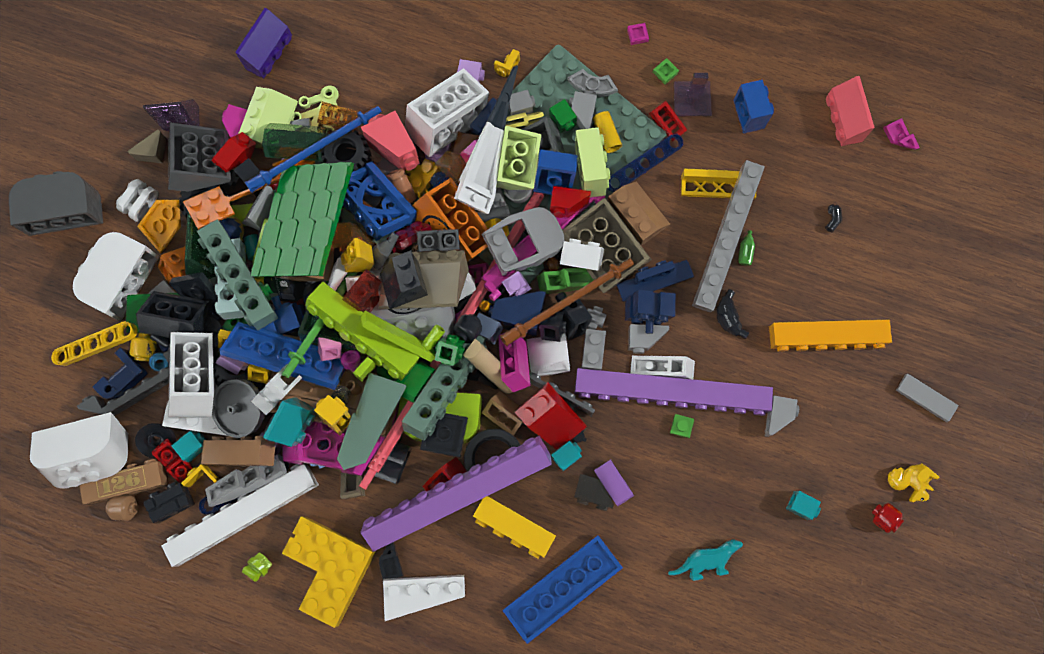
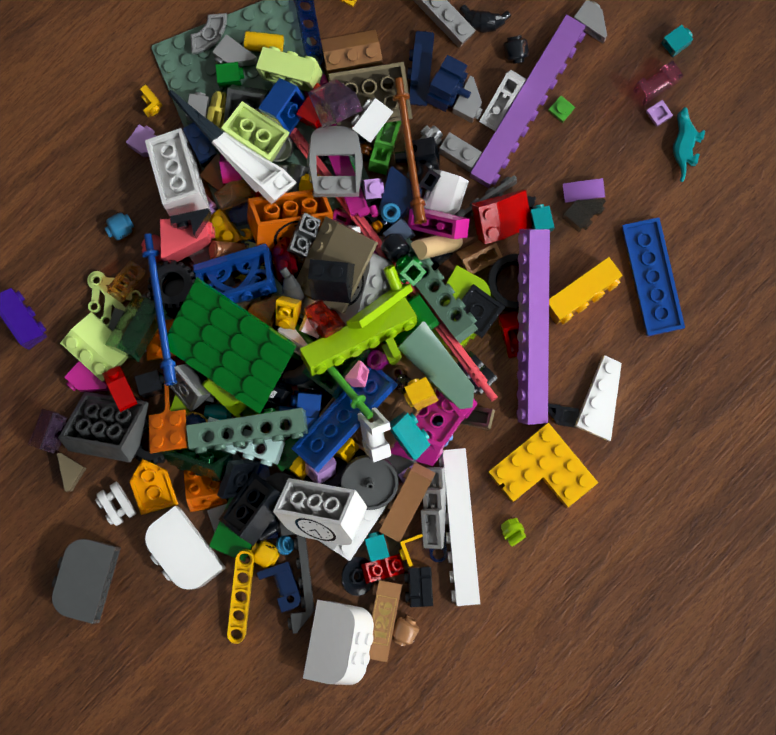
camera: 65 degrees left, 5 degrees up
none -> dark azure head [104,212,134,240]
none -> black slope [170,208,211,239]
none -> slope [308,79,363,128]
none -> dark azure plate [381,203,400,223]
none -> black head [503,35,529,64]
none -> clear pink piece [633,60,684,105]
none -> lavender plate [646,100,673,127]

